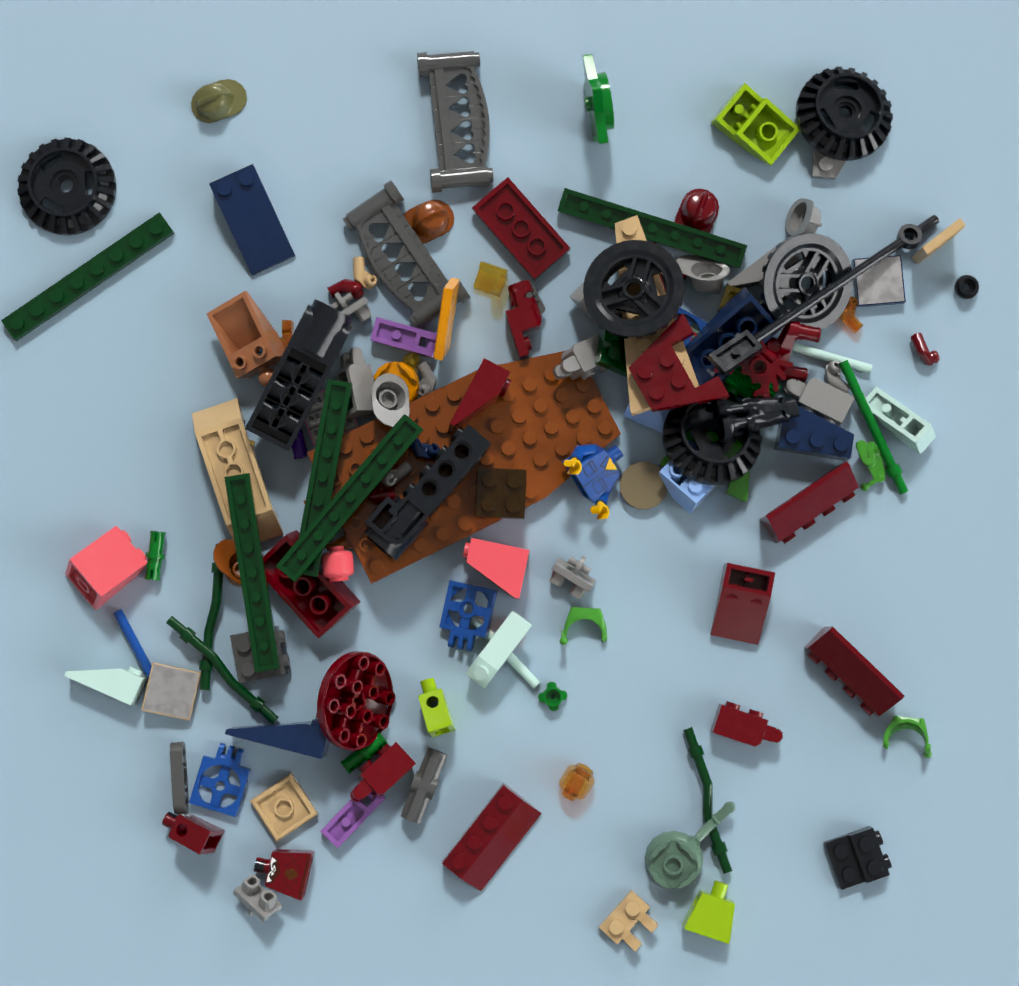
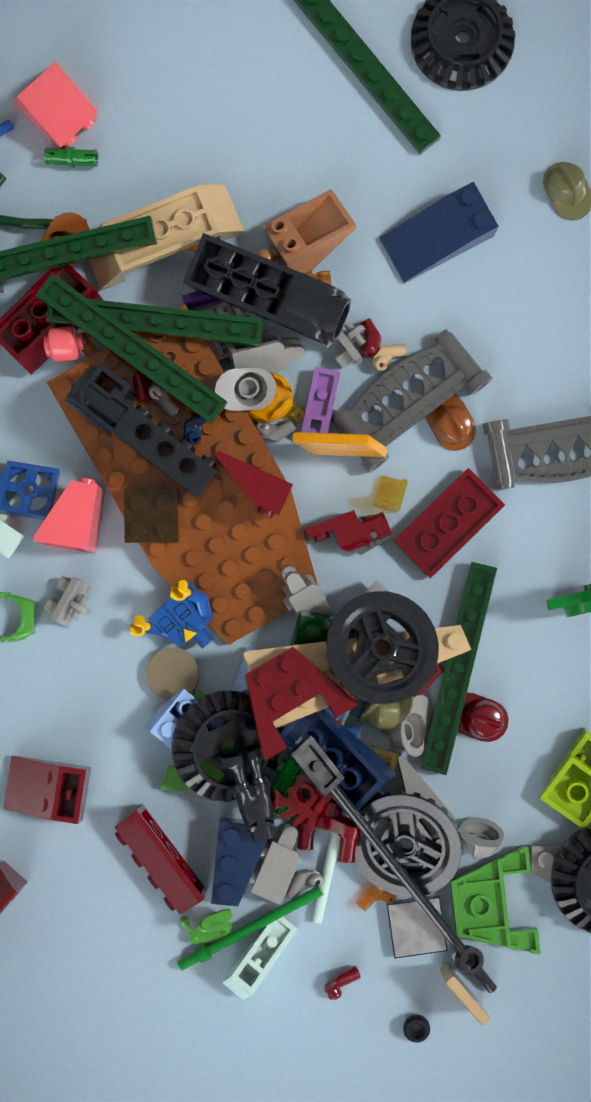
camera: 85 degrees right, 0 degrees up
none -> olive piece [360,696,413,735]
none -> bright green wing [450,846,541,954]

